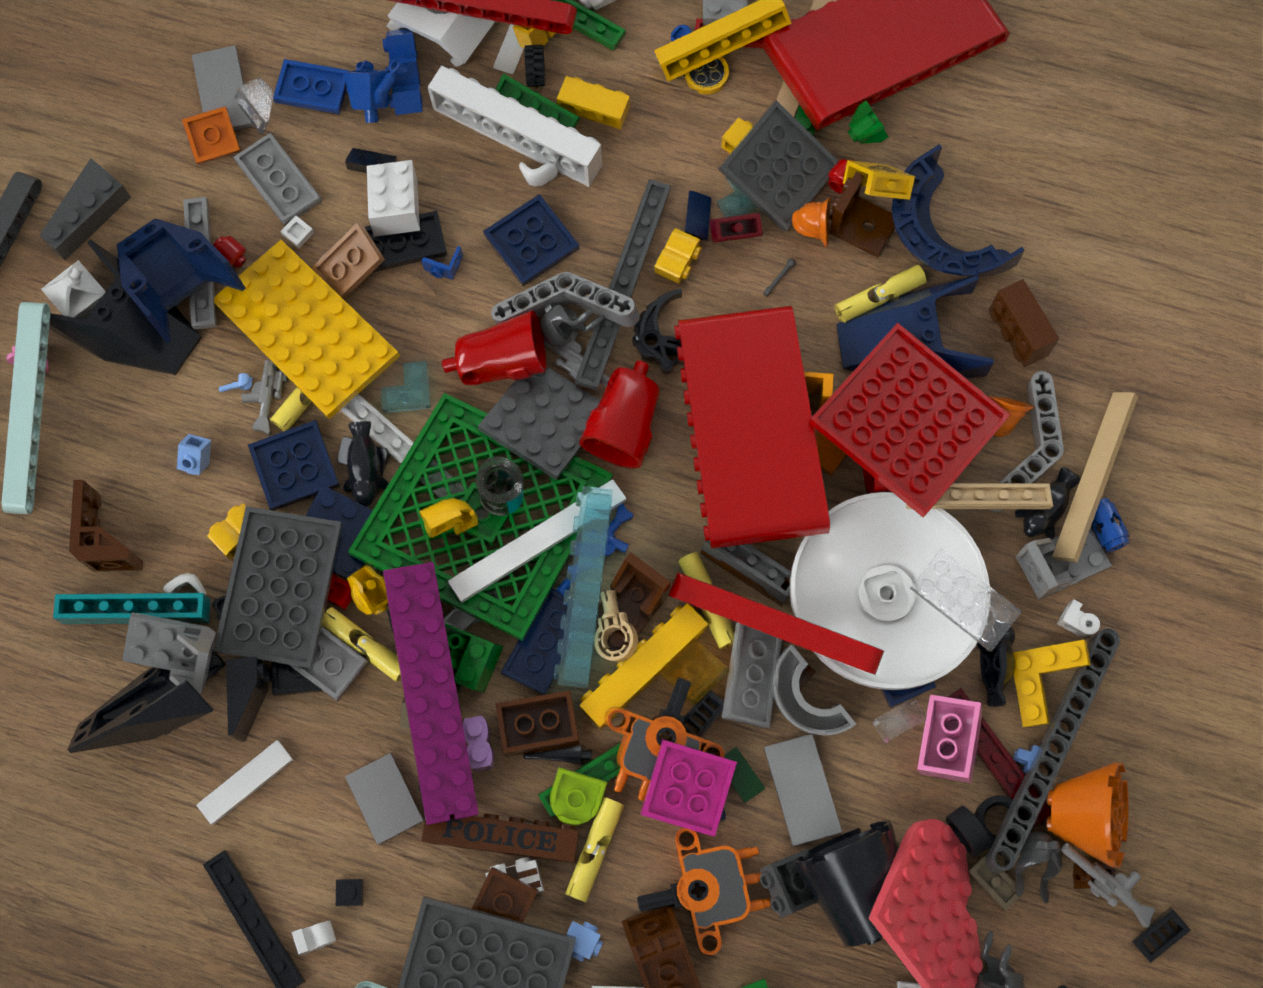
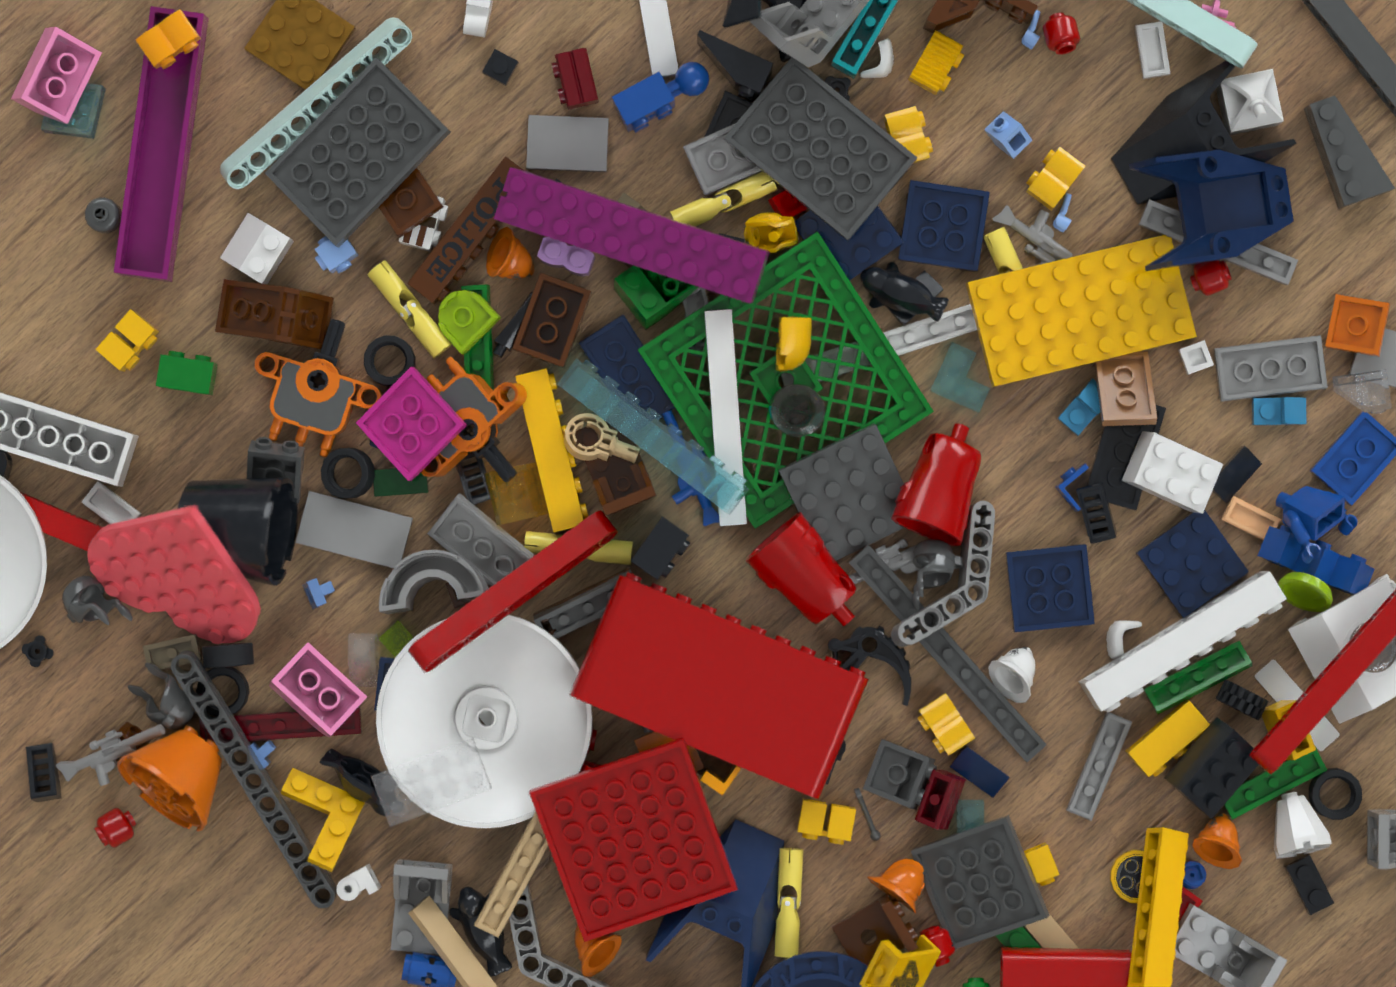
camera: 120 degrees right, 15 degrees up
none -> red head [94,808,136,848]
none -> medium blue tile [302,578,335,610]
none -> black tyre [321,448,375,498]
none -> black tyre [364,335,415,386]
none -> clear neon green tile [378,620,414,657]
none -> orange piece [486,227,534,280]
none -> dark red brick [551,48,599,110]
none -> blue brick [612,62,709,133]
none -> black brick [631,516,690,580]
none -> yellow piece [797,798,856,845]
none -> dark grey plate [863,739,937,810]
none -> yellow brick [908,30,965,95]
none -> white piece [988,647,1036,703]
none -> light blue hand [1021,10,1041,49]
none -> yellow brick [1026,147,1085,211]
none -> red head [1042,12,1081,55]
none -> dark azure slope [1057,378,1100,436]
none -> light grey tile [1066,712,1132,821]
none -> black slope [1076,483,1116,544]
none -> white tile [1135,21,1170,79]
none -> dark blue plate [1136,510,1249,618]
none -> black brick [1164,717,1259,819]
none -> orange piece [1192,813,1242,869]
none -> light nougat tile [1220,496,1282,541]
none -> dark azure slope [1252,397,1307,425]
none -> lime piece [1278,572,1333,612]

